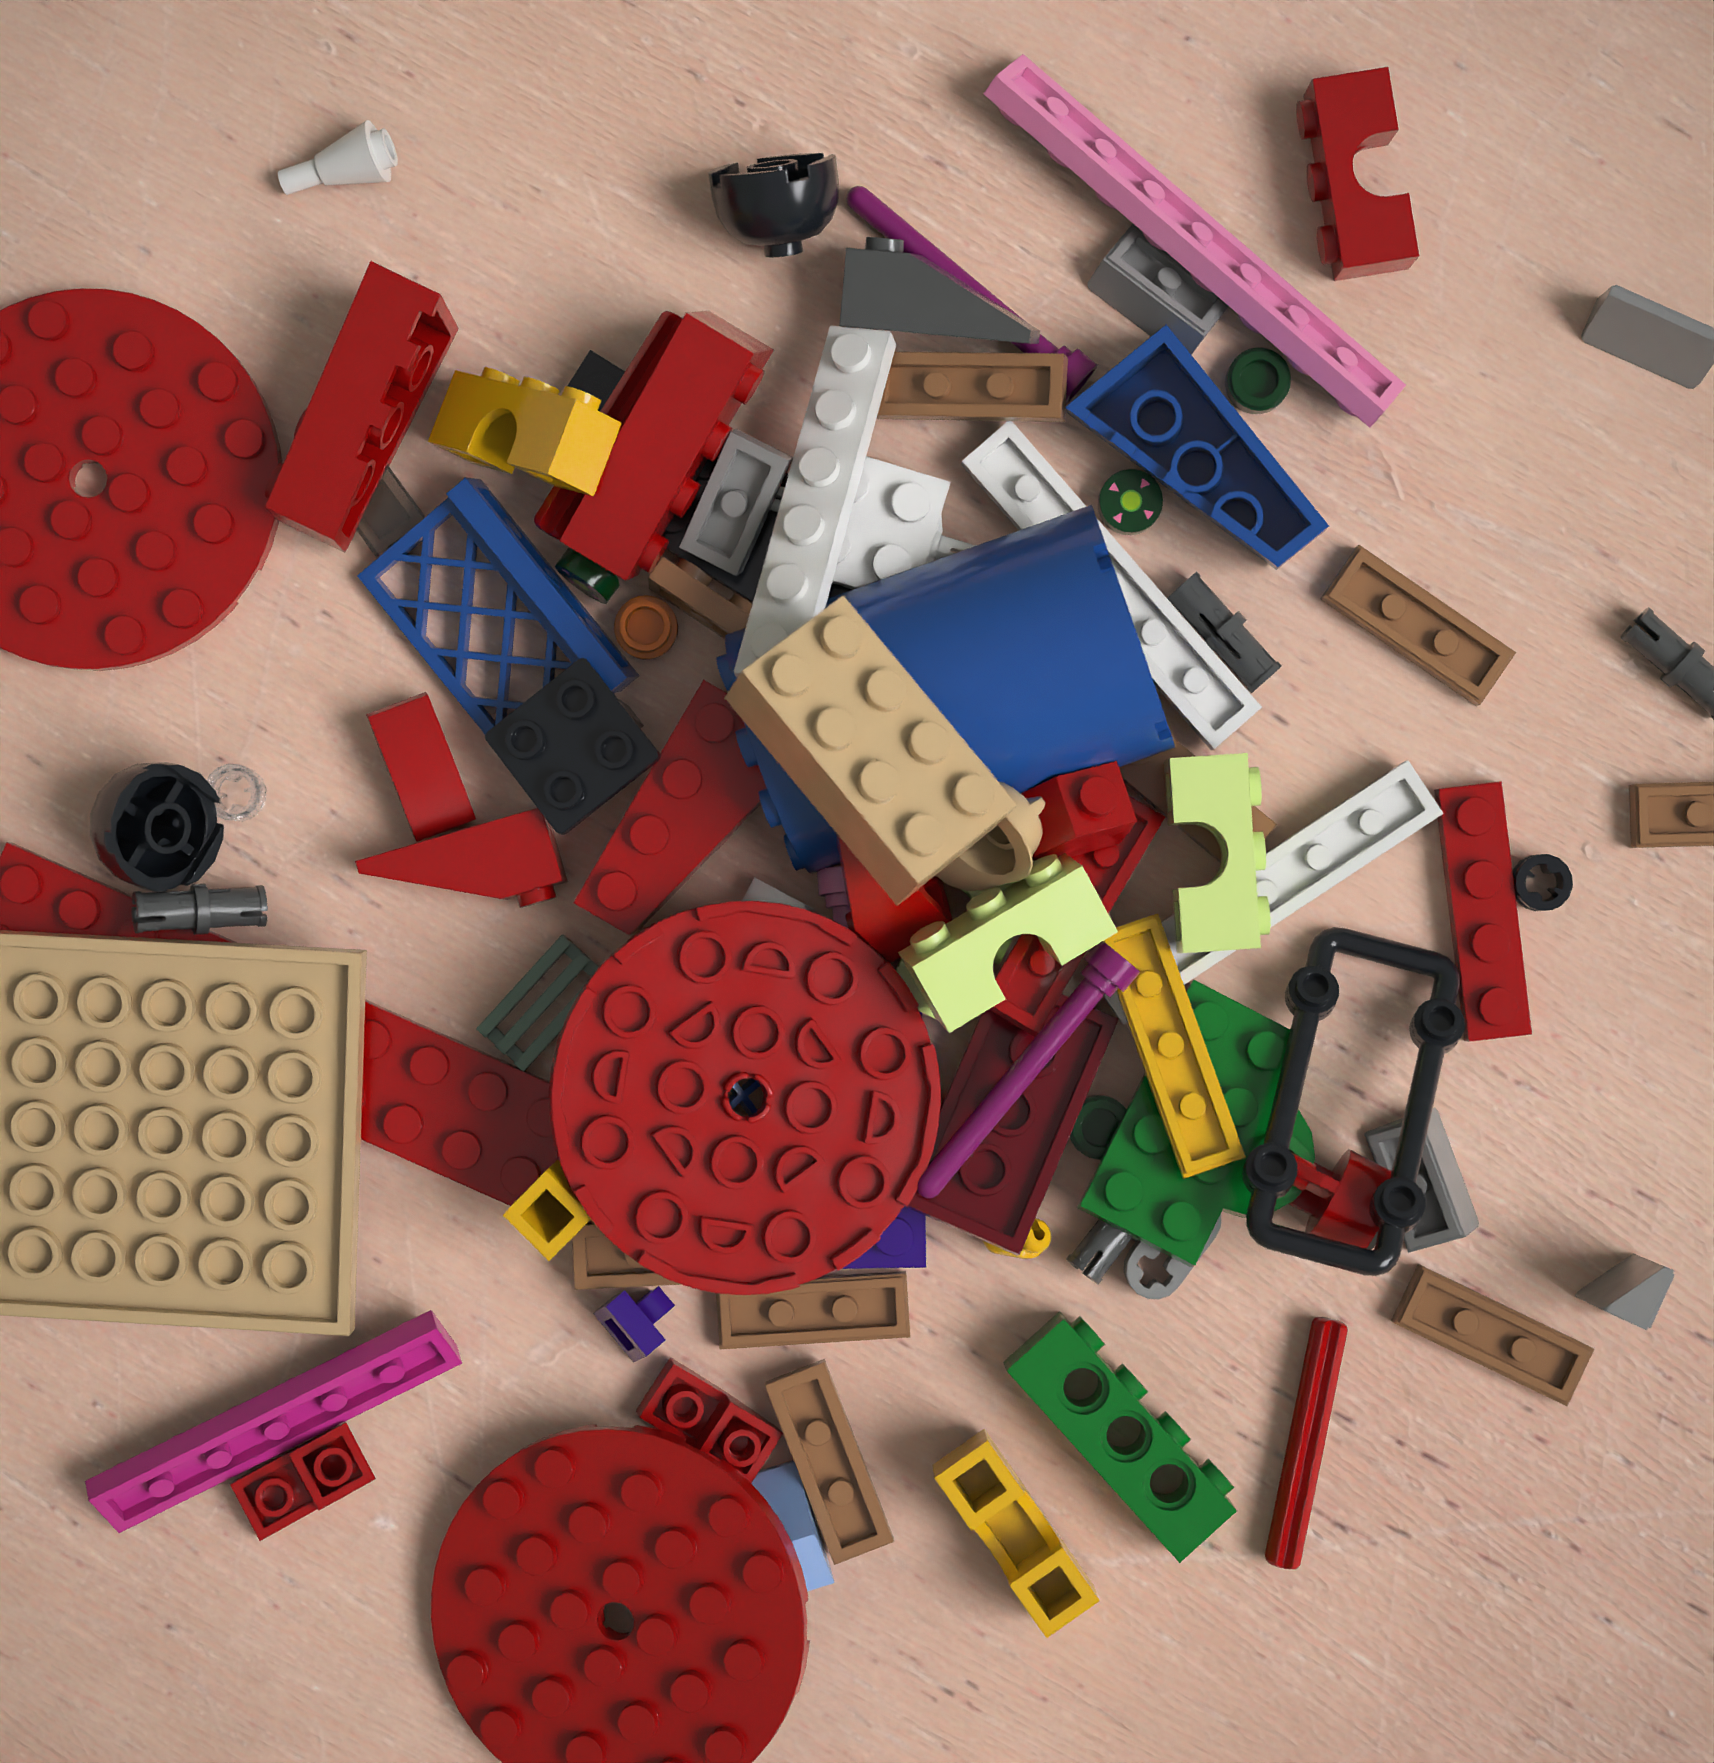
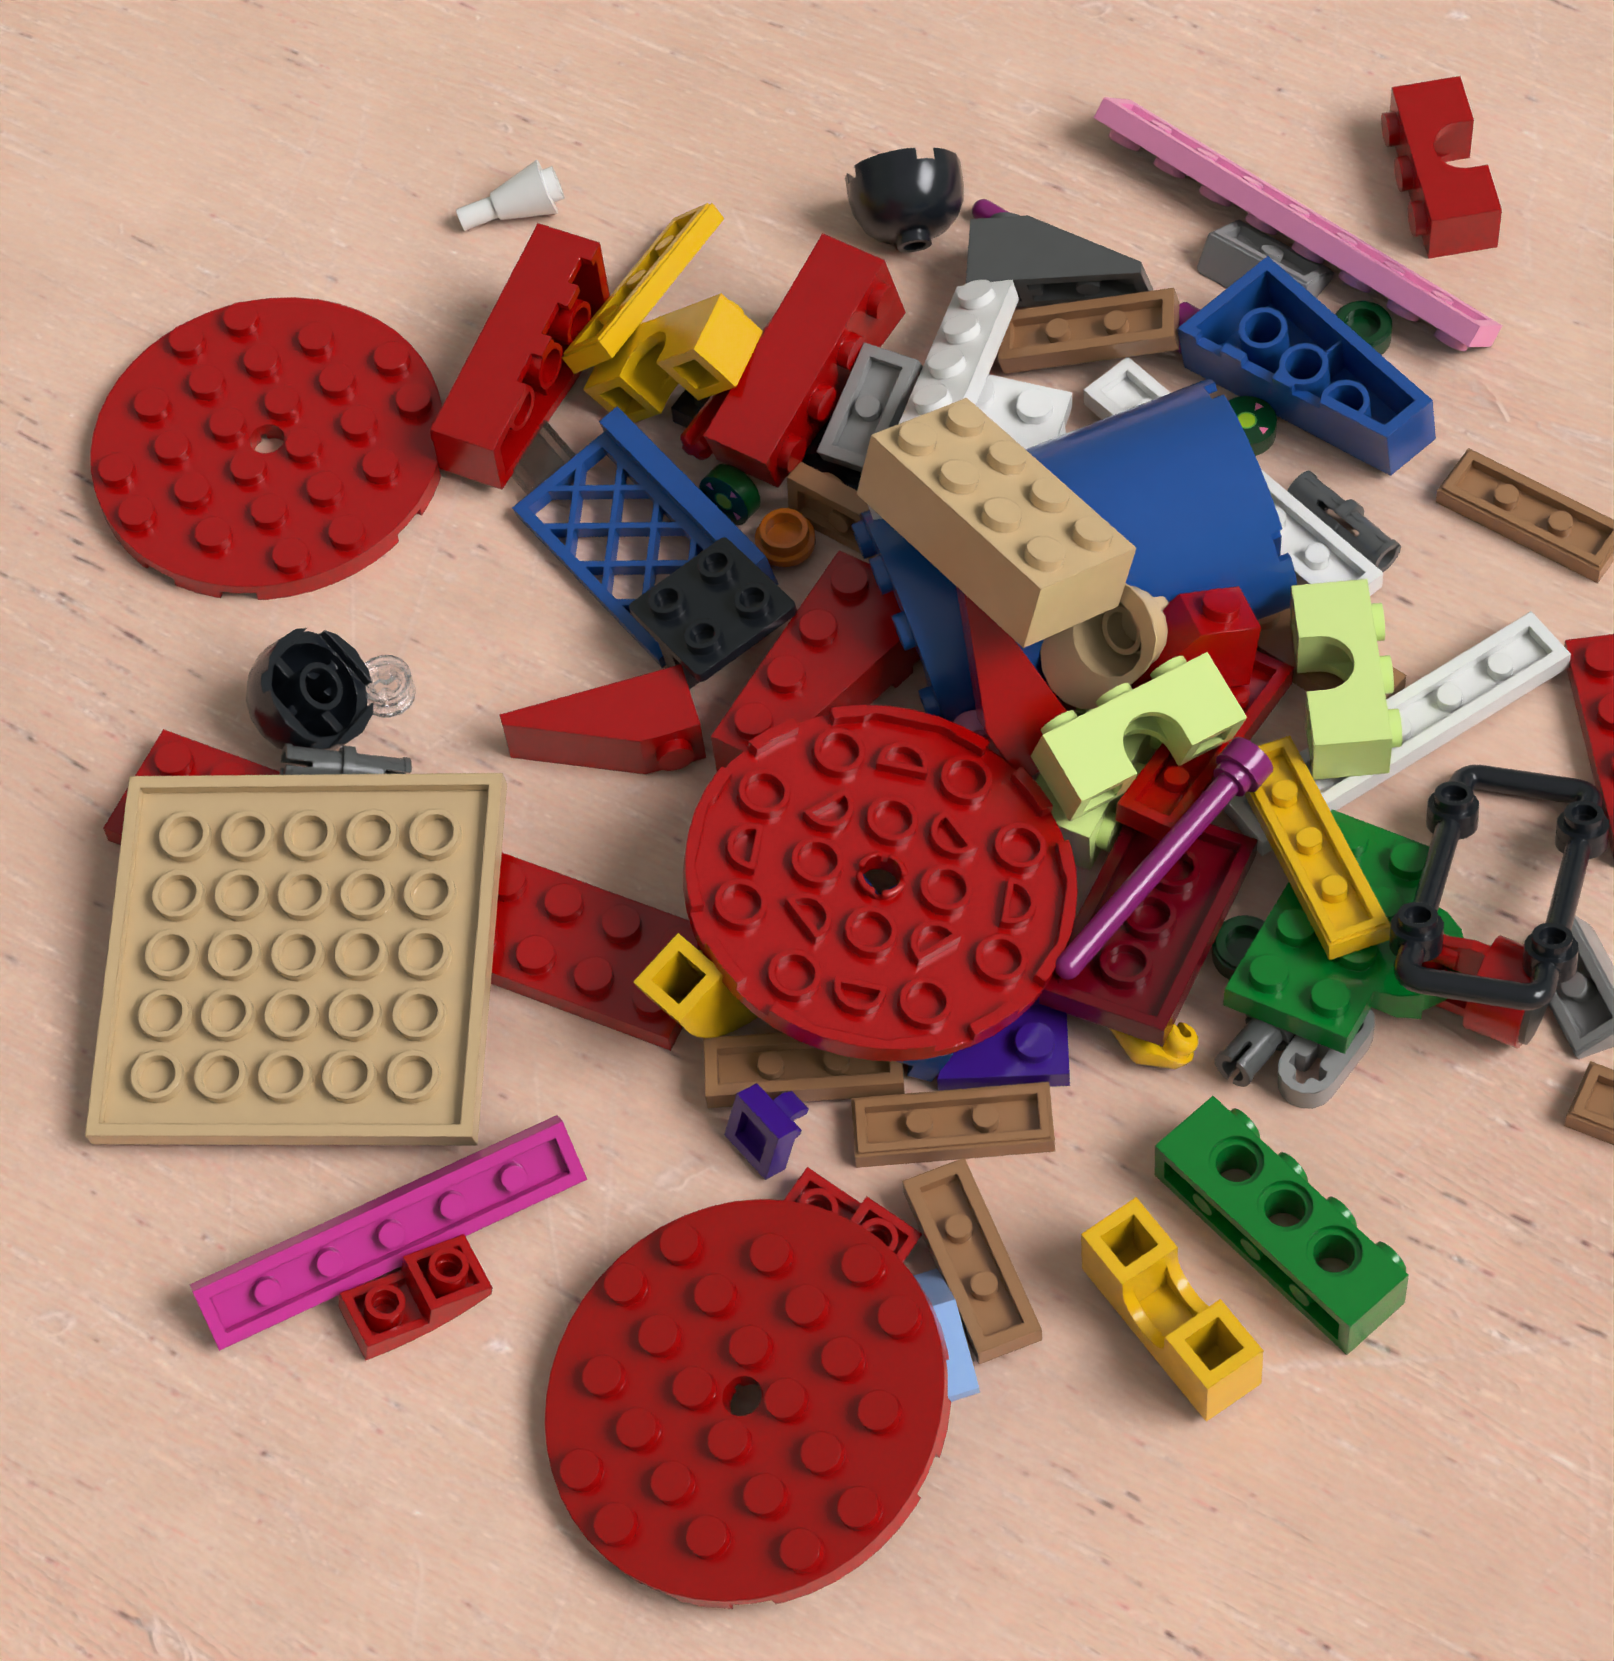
camera: 15 degrees right, 30 degrees down
red slope [366,692,476,842] -> none
sand green tile [476,935,599,1072] -> none
red axle [1265,1317,1348,1569] -> none
none -> yellow tile [562,203,724,374]

